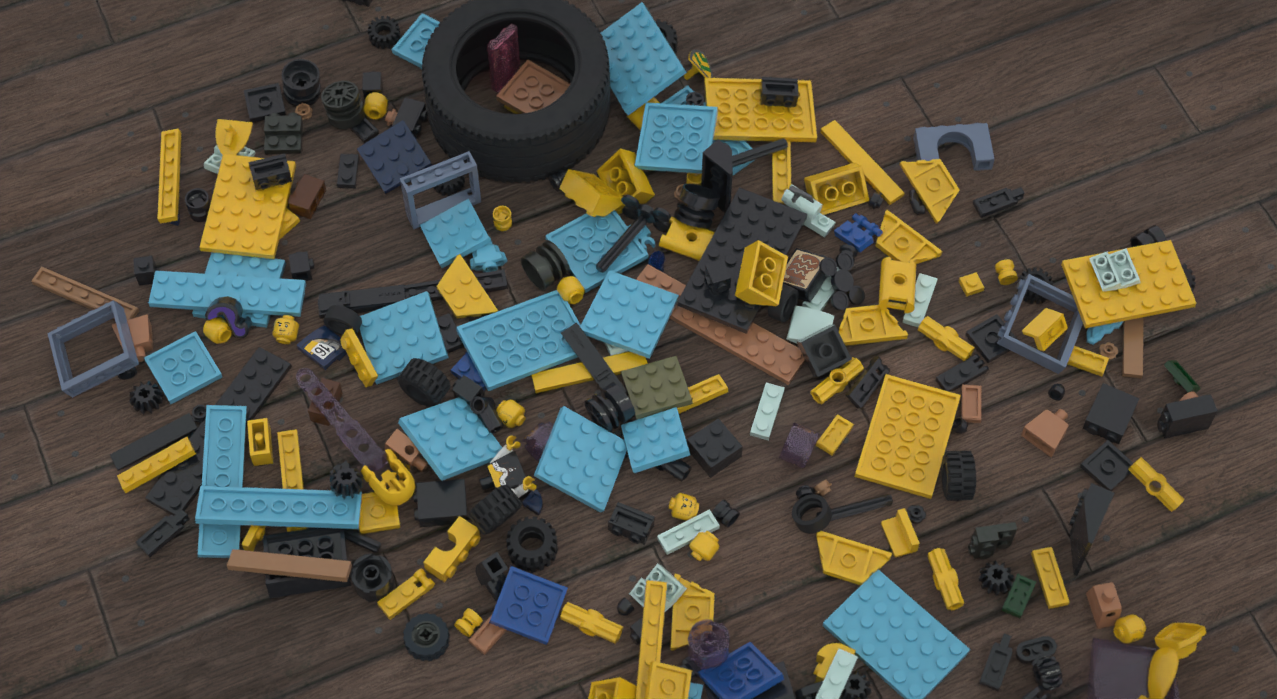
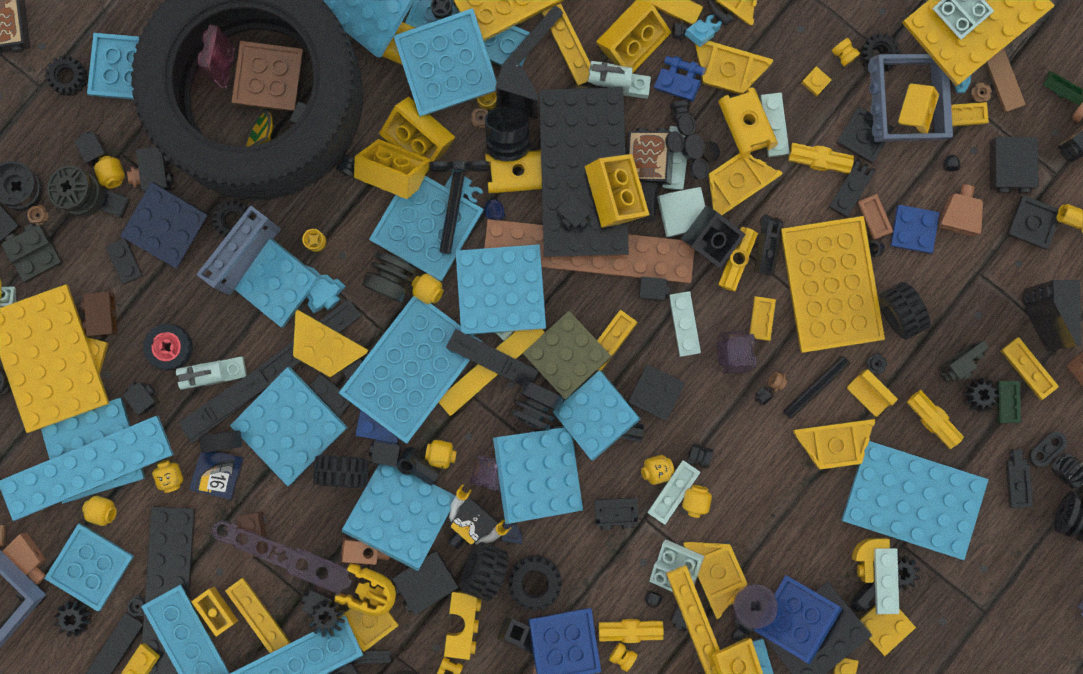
camera: 30 degrees left, 25 degrees up
black animal [205,296,252,338] -> none
black hinge [249,154,292,190] -> none
yellow plate [340,328,378,387] -> none
black tyre [792,494,832,534] -> none
none -> black wheel [143,324,193,371]
none -> light aqua plate [176,357,247,390]
none -> yellow wheel [608,642,638,672]
none -> black brick [638,276,670,302]
none -> medium azure plate [685,15,722,47]
none -> blue plate [890,205,940,254]

